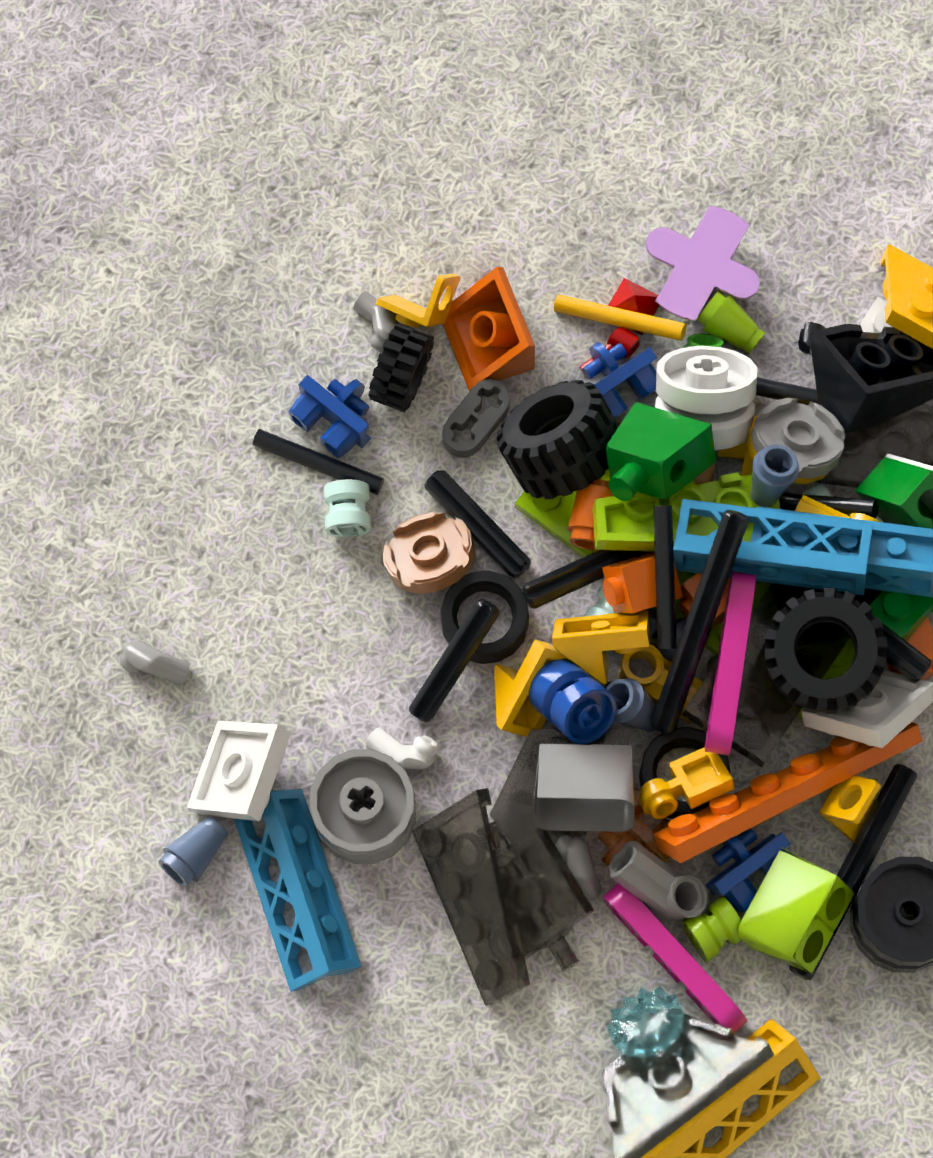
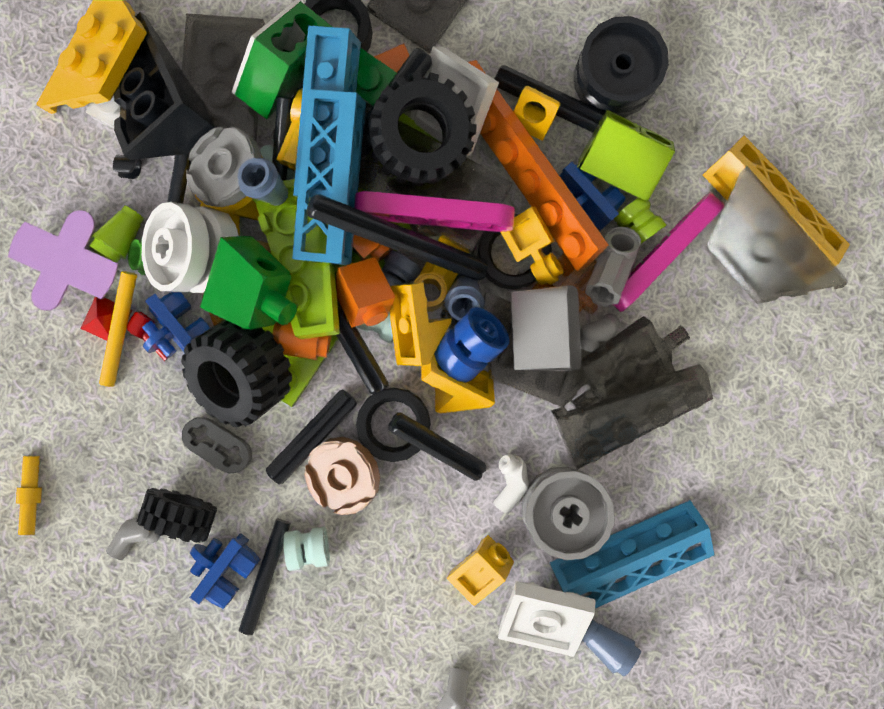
camera: 100 degrees left, 15 degrees up
yellow bracket [376,273,460,328] -> none
orange slope [443,267,535,391] -> none
clear light blue gear [607,986,684,1058] -> none
black bar [653,505,677,649] -> none
none -> yellow bar [16,456,42,535]
none -> yellow bracket [447,535,514,606]

